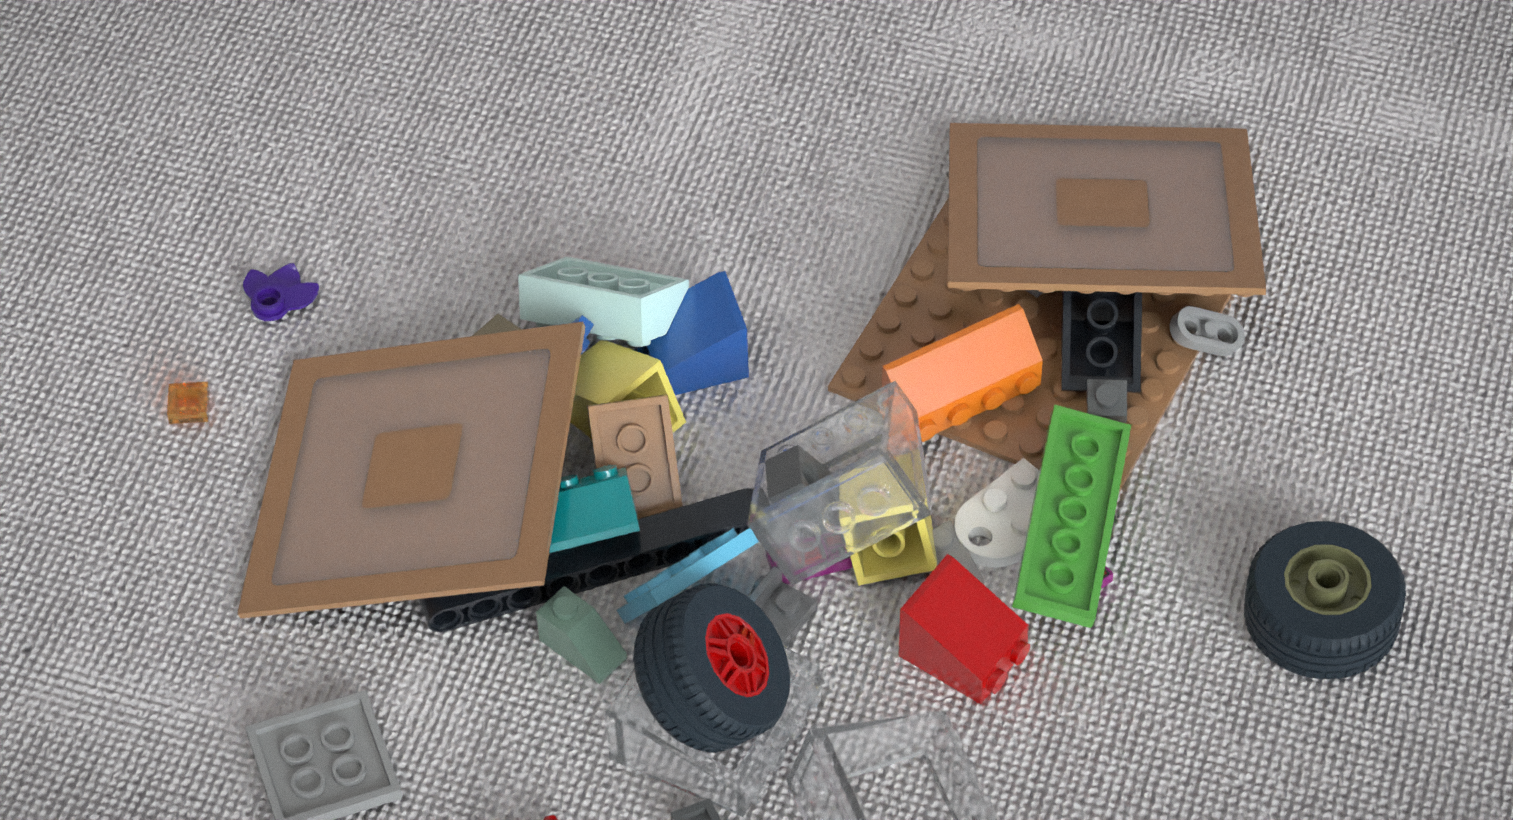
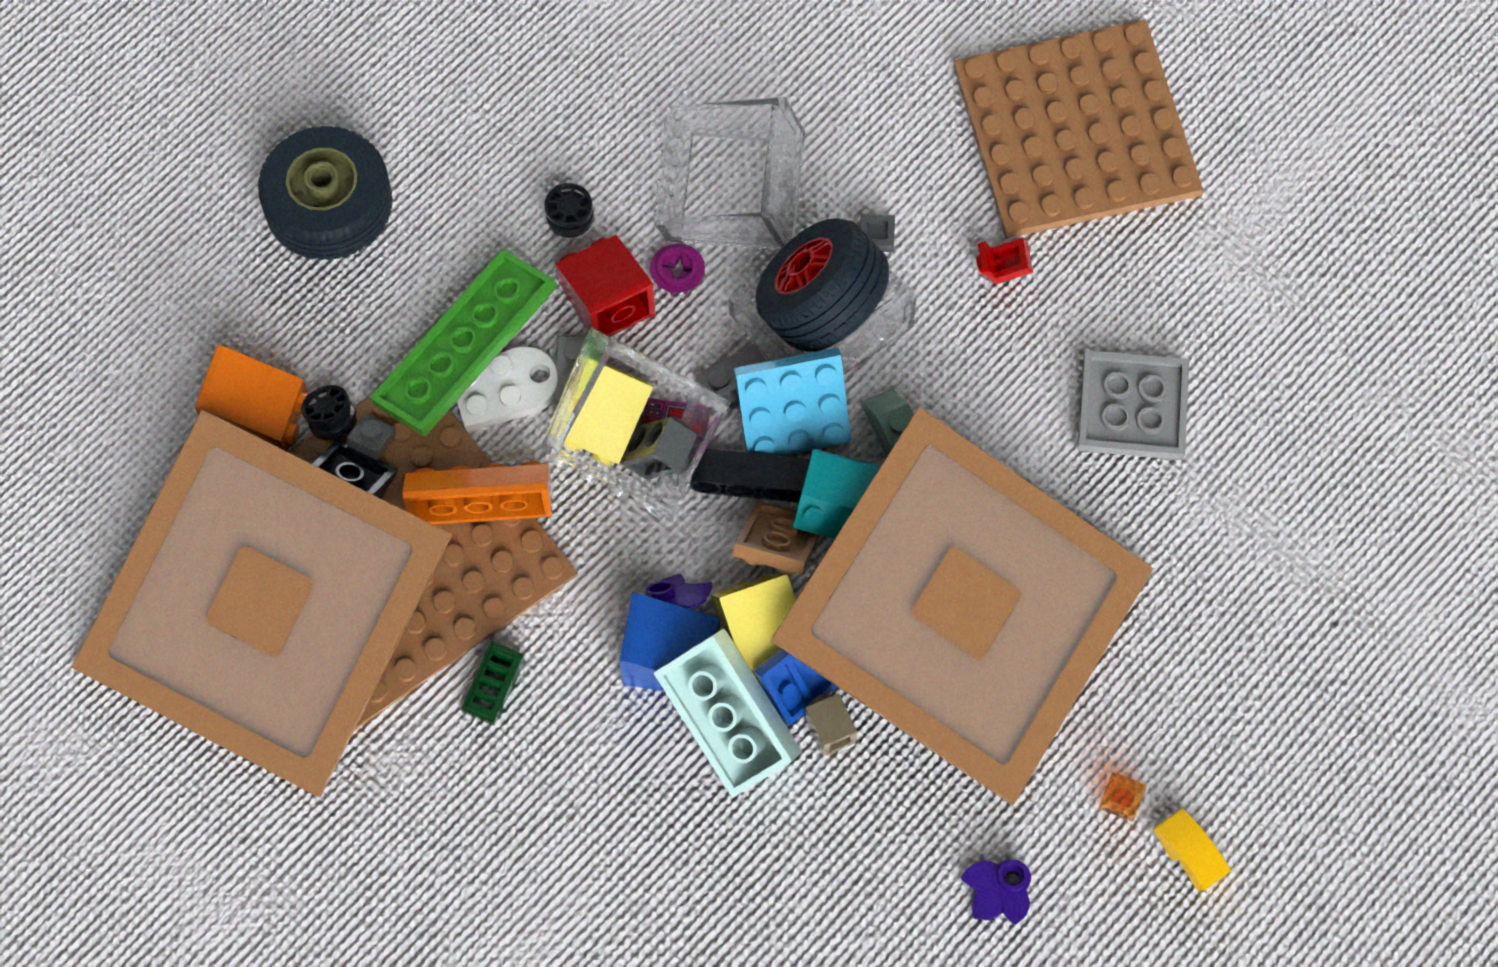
camera: 155 degrees left, 15 degrees up
none -> orange slope [195,345,310,451]
none -> black wheel [301,385,357,440]
none -> dark green slope [461,641,525,726]
none -> black wheel [544,183,594,238]
none -> dark purple plate [645,574,713,608]
none -> magenta gear [650,243,705,295]
none -> yellow slope [1153,809,1232,891]

